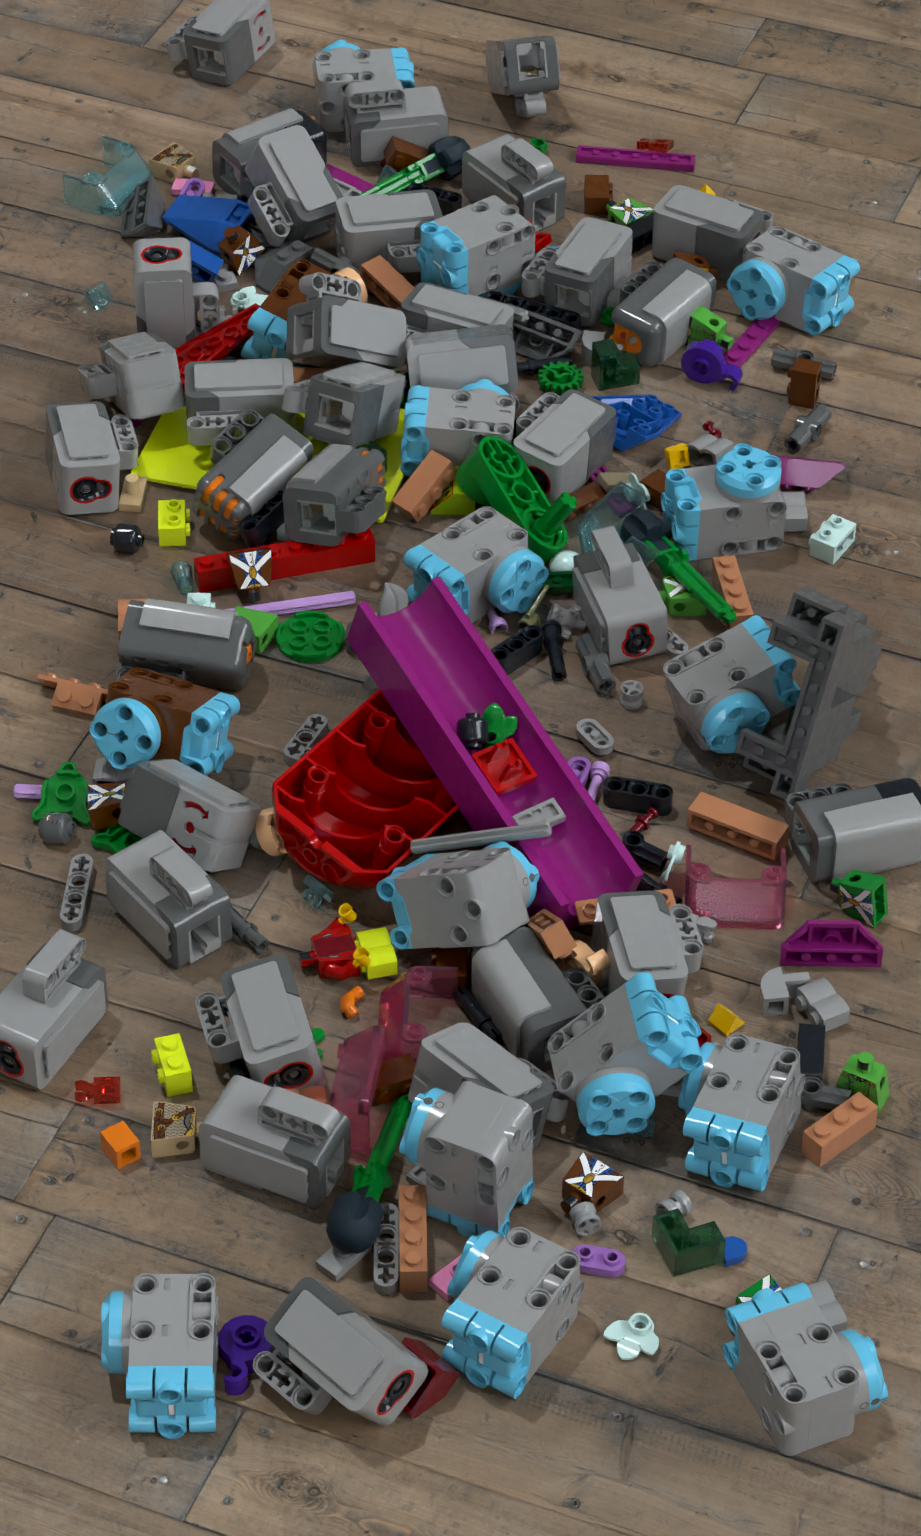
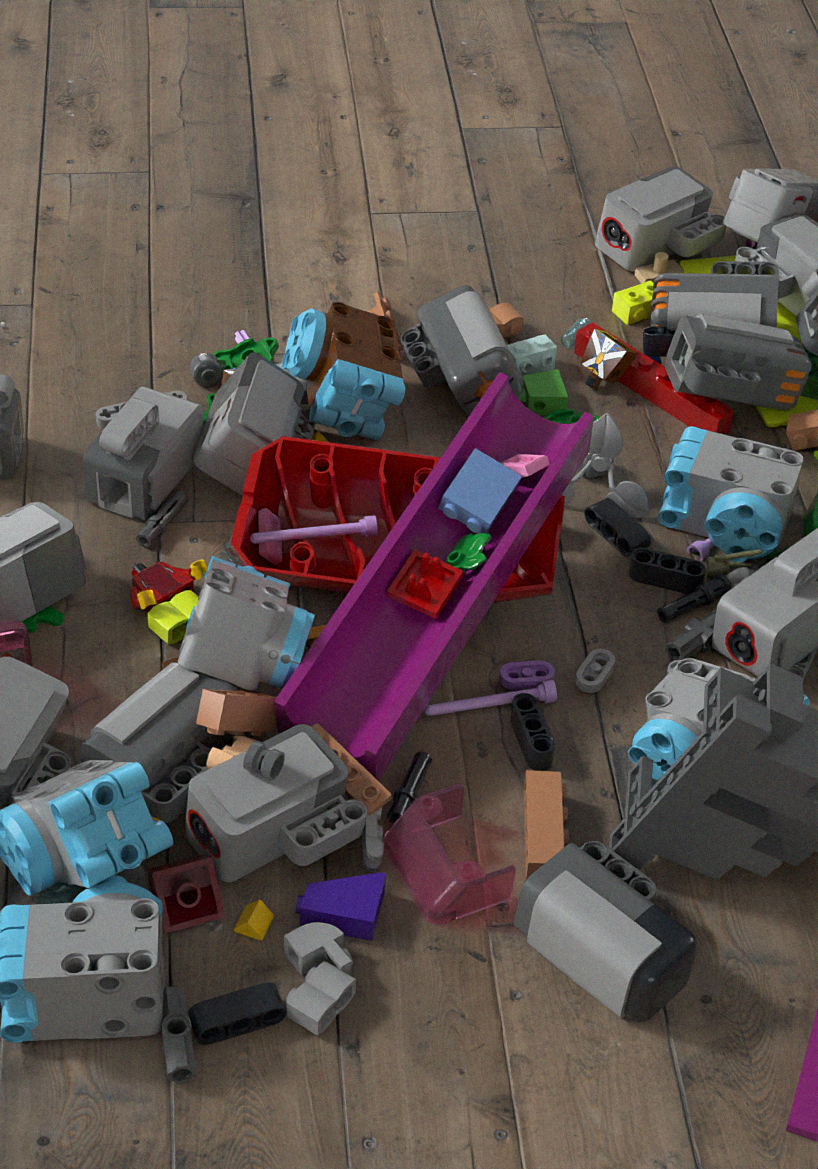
camera: 60 degrees right, 0 degrees up
black head [110,523,145,554] -> none
lavender axle [224,591,356,615] -> none
orange arm [340,986,364,1018] -> none
clear pink windscreen [376,966,458,1064] -> none
light grey axle [410,822,552,854] -> none
black head [456,713,489,750] -> none
light grey plate [511,797,566,827] -> none
black piece [622,830,669,872] -> none
dark red piece [628,807,658,832] -> none
light aqua plate [659,841,686,883] -> none
magenta wedge [779,920,883,967] -> none
nougat brick [801,1092,878,1168] -> none
green torso [830,870,888,928] -> none
bright green torso [836,1052,889,1114] -> none
none -> dark grey wheel [243,741,285,781]
none -> lavender piece [250,515,378,544]
none -> dark purple slope [295,873,386,941]
none -> medium blue brick [438,448,522,534]
none -> bright pink plate [501,454,550,478]

